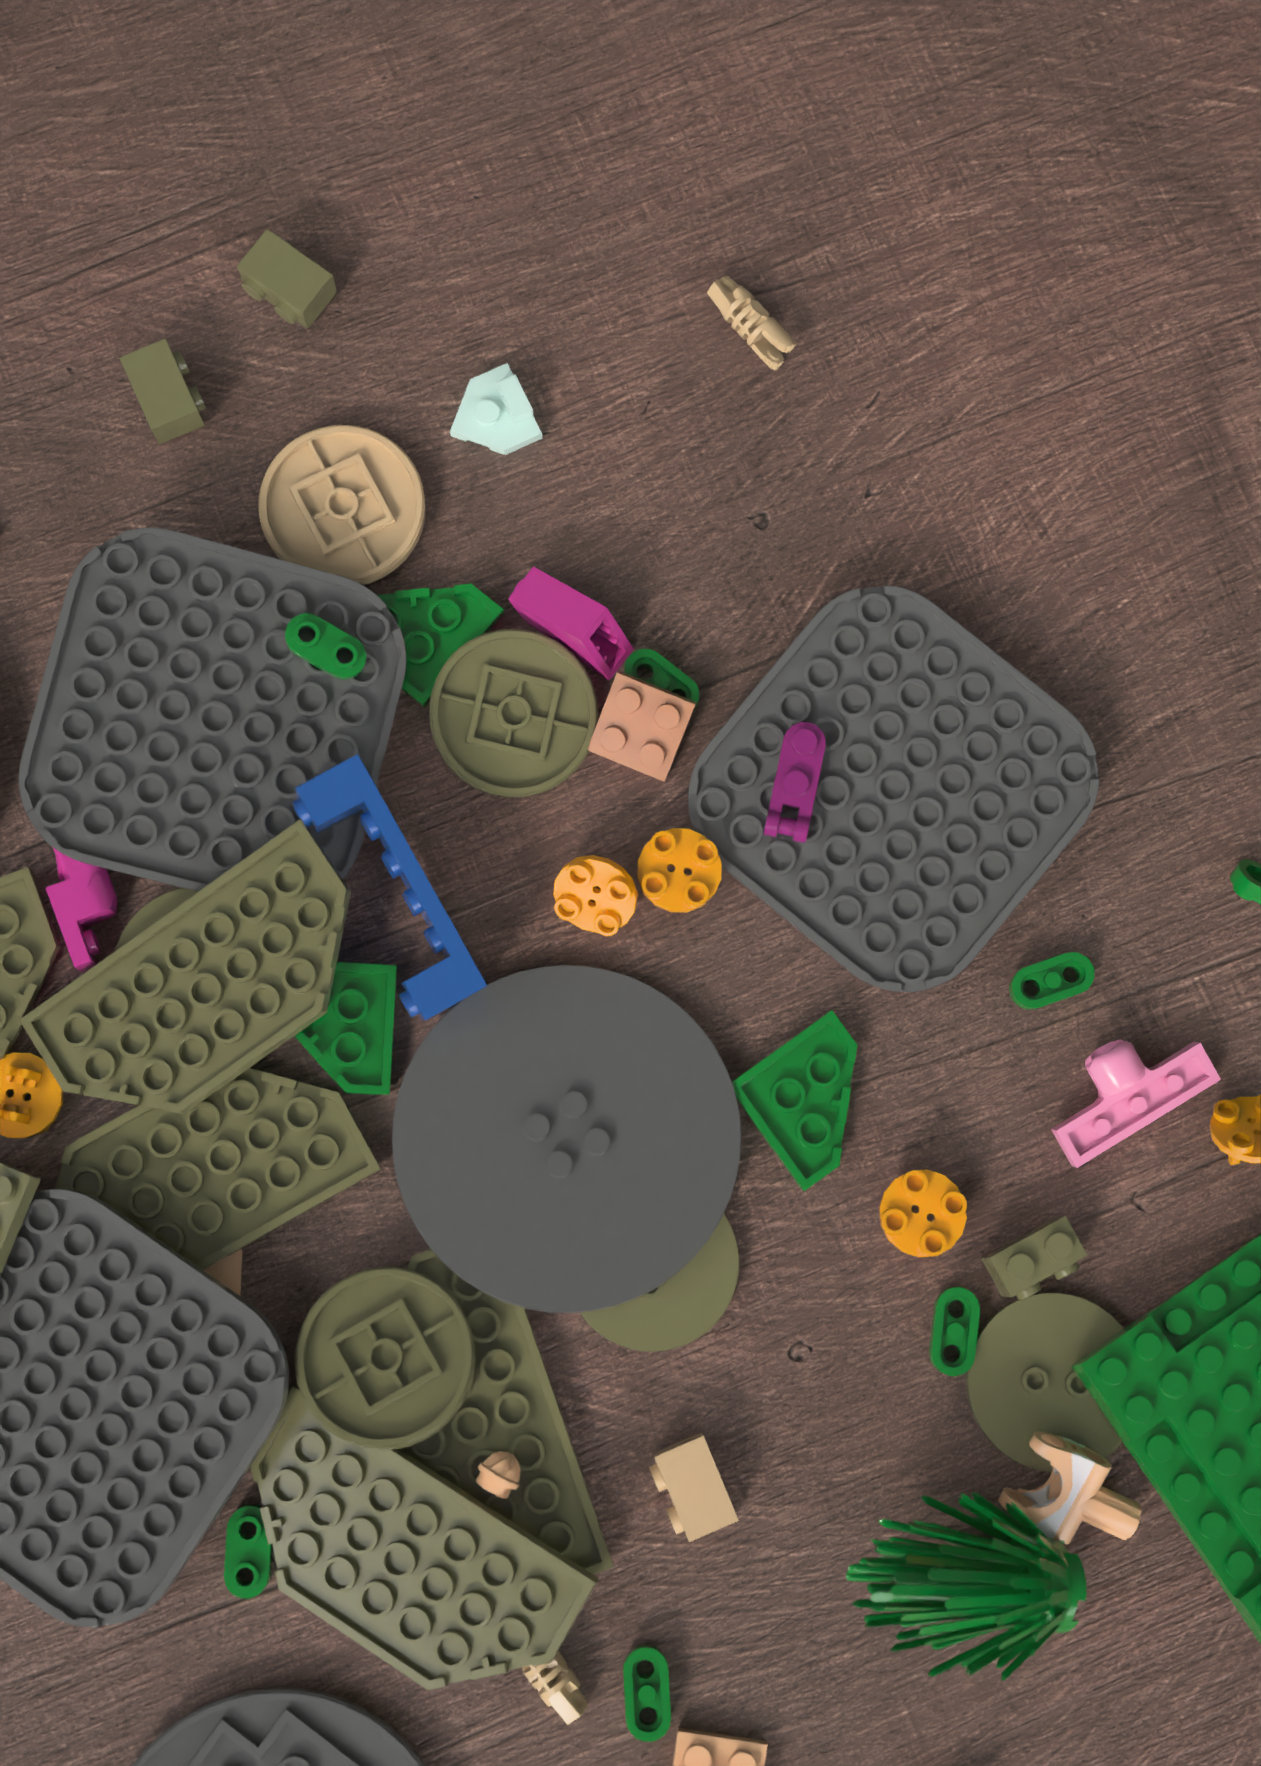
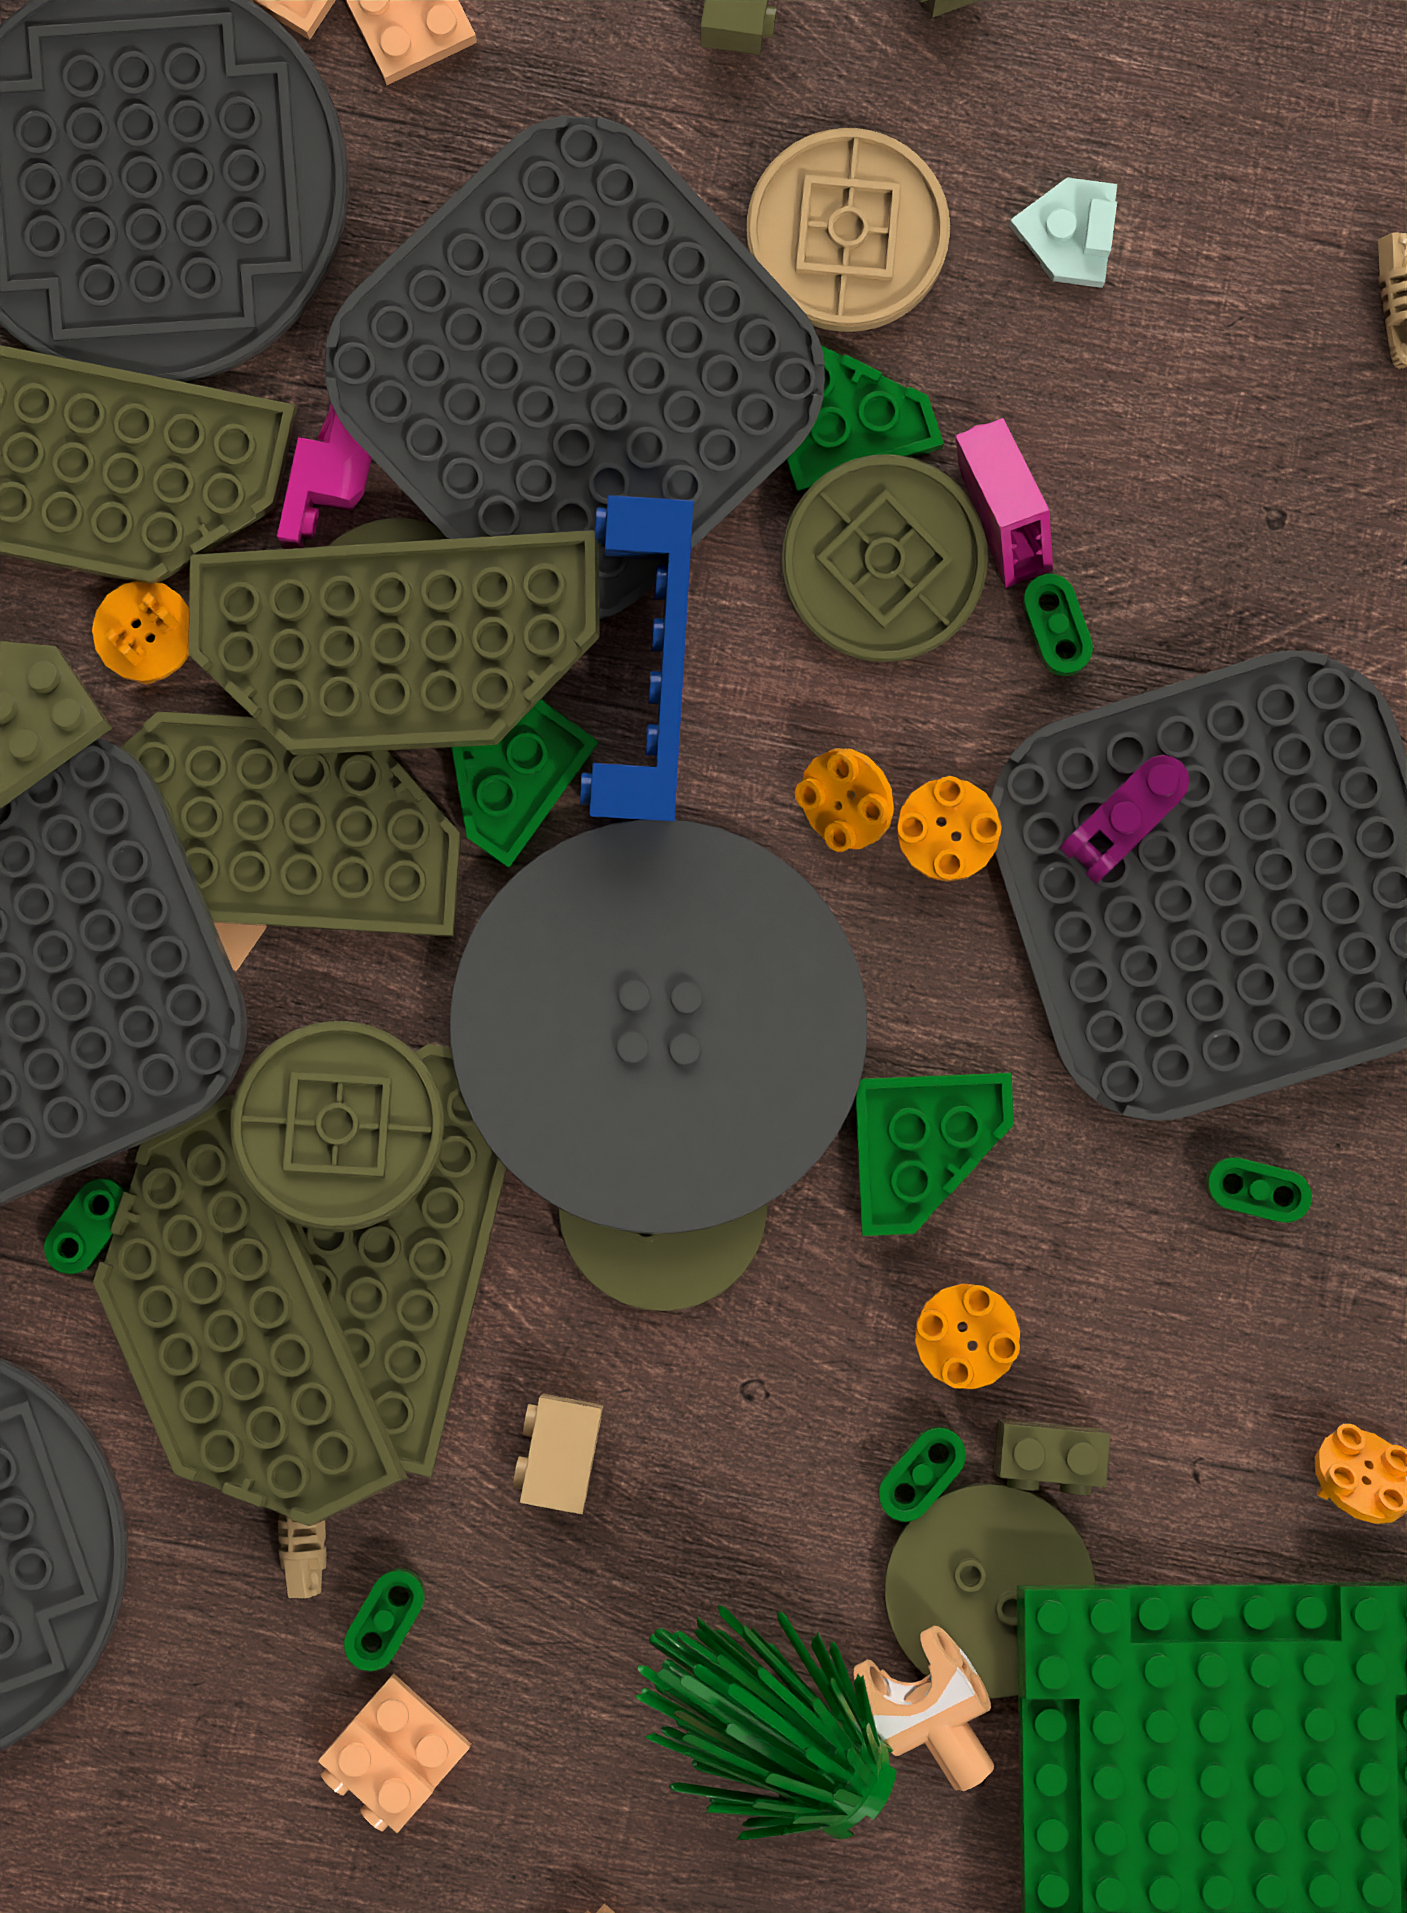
camera: 40 degrees right, 5 degrees up
green plate [285,613,366,680] -> none
light nougat plate [476,1451,521,1499] -> none
plate [588,671,697,782] -> none
bright pink plate [1051,1039,1221,1168] -> none

